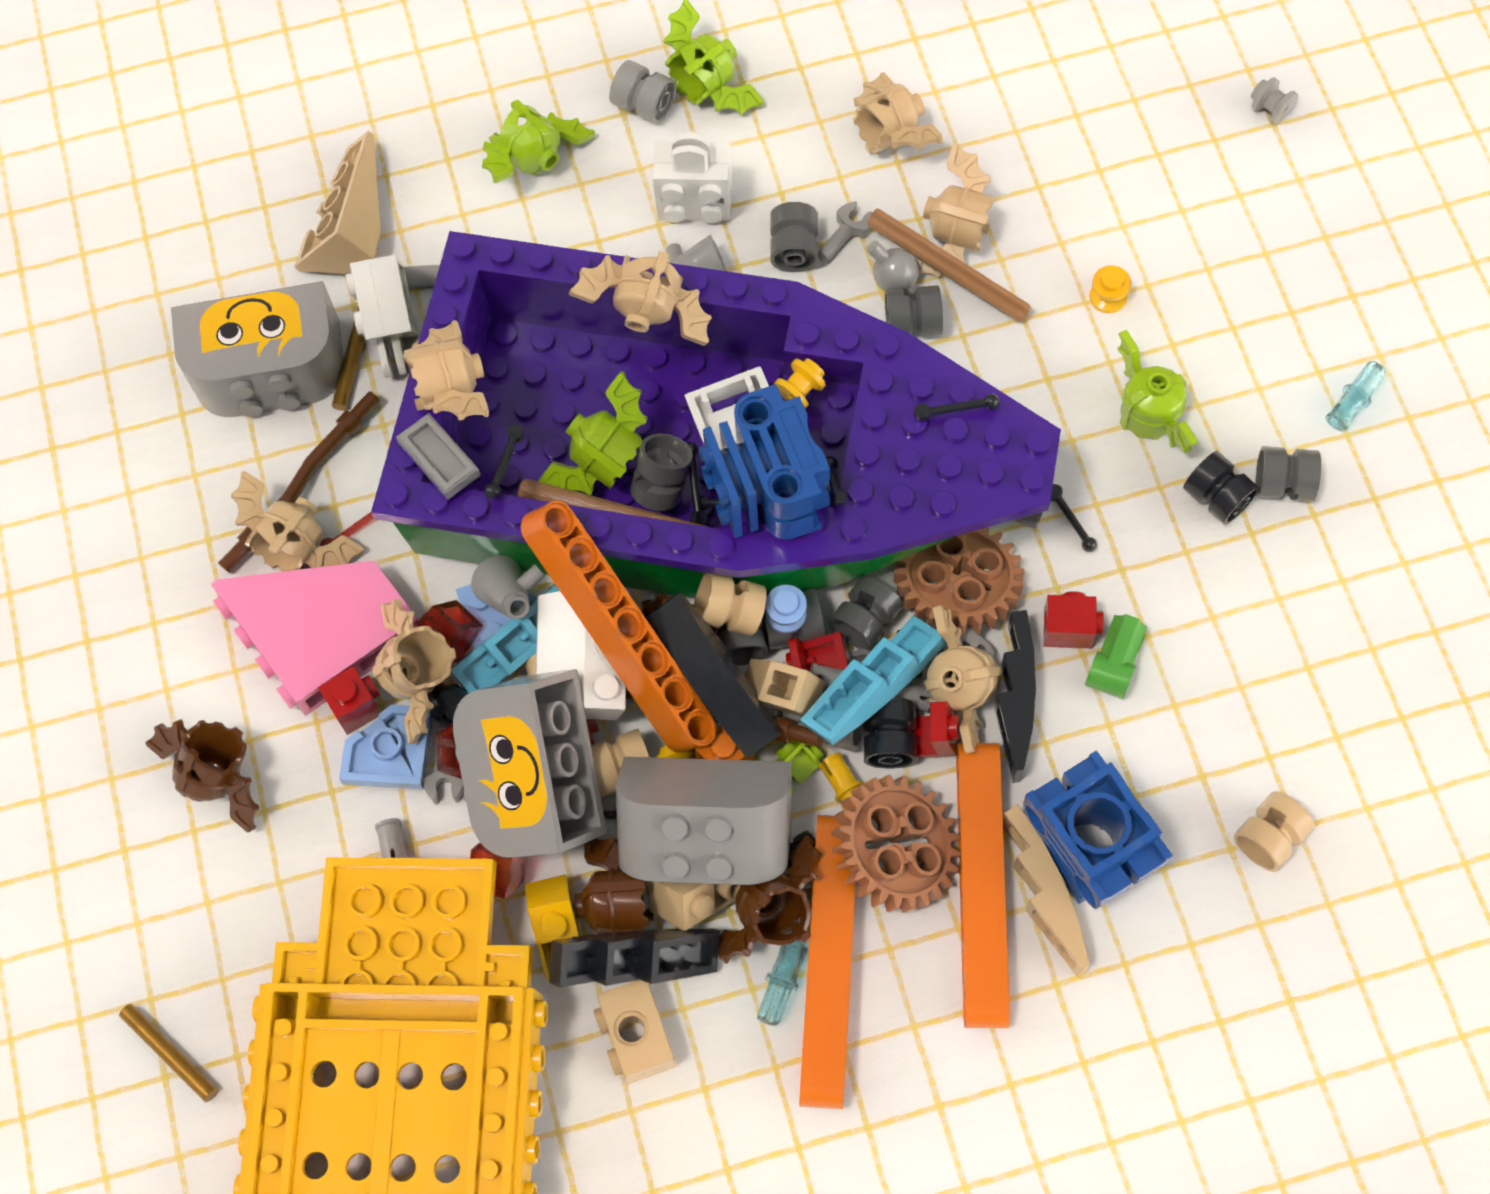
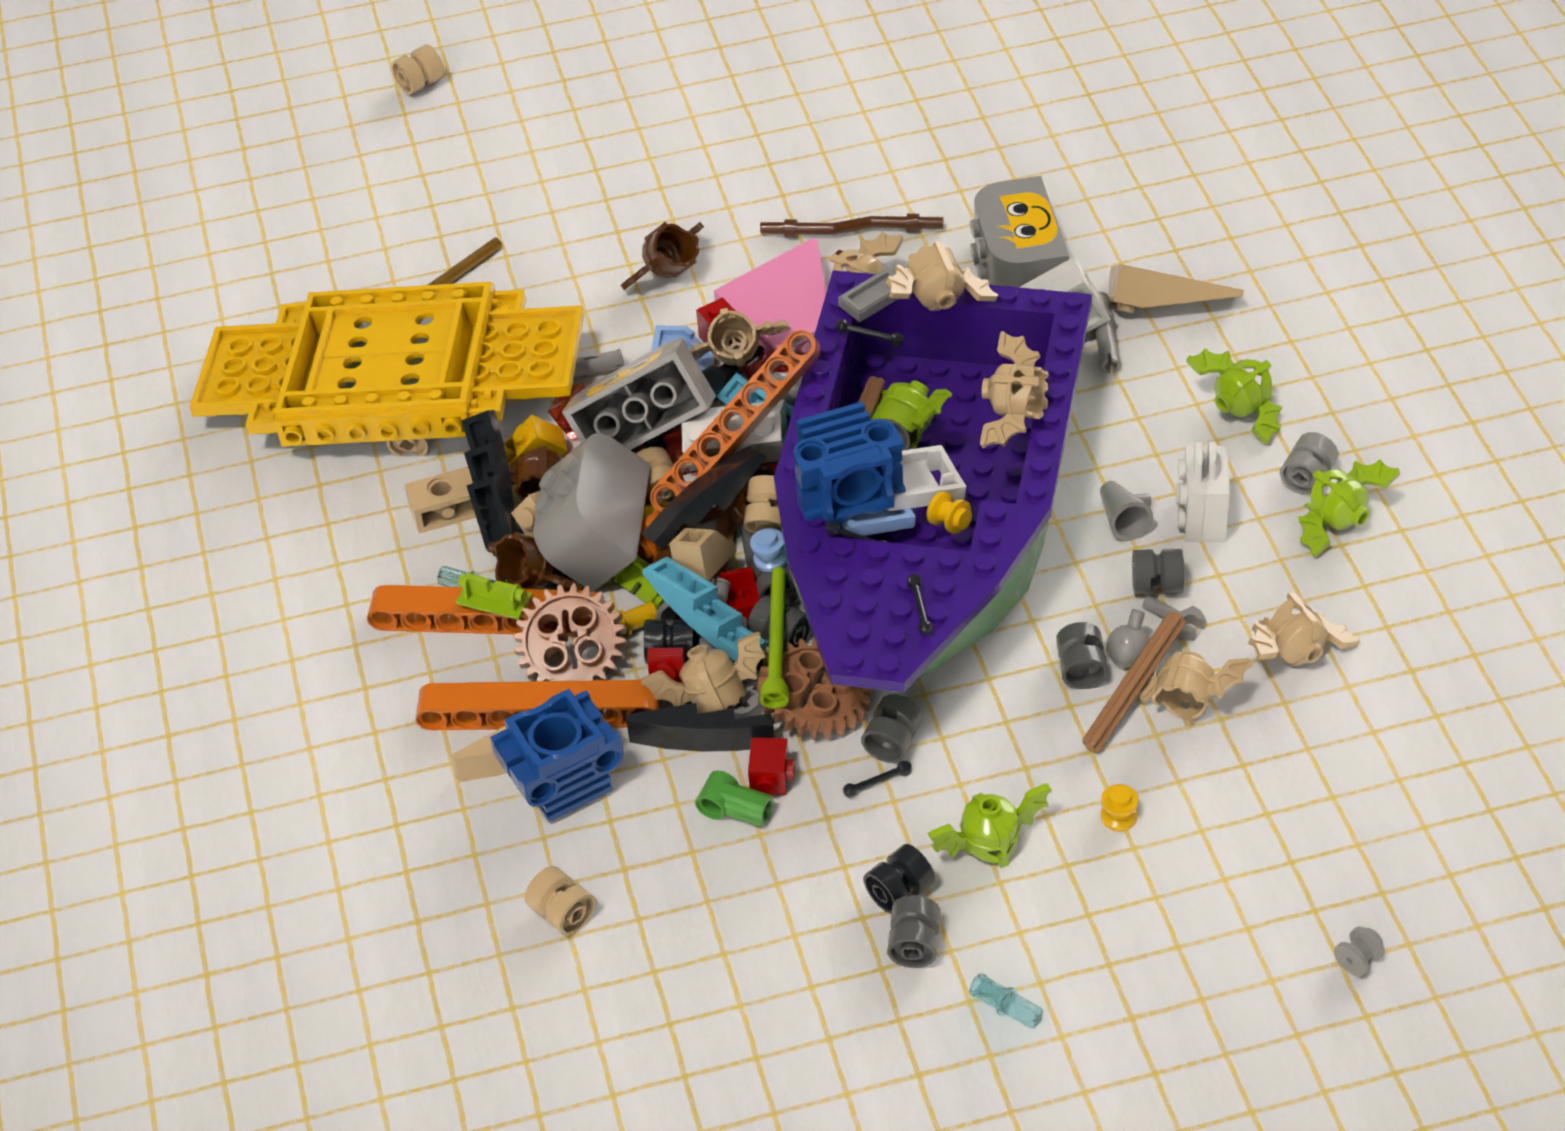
camera: 90 degrees right, 20 degrees down
none -> lime hinge [456,572,533,620]
none -> reddish brown bar [760,213,944,237]
none -> lime piece [760,566,789,709]

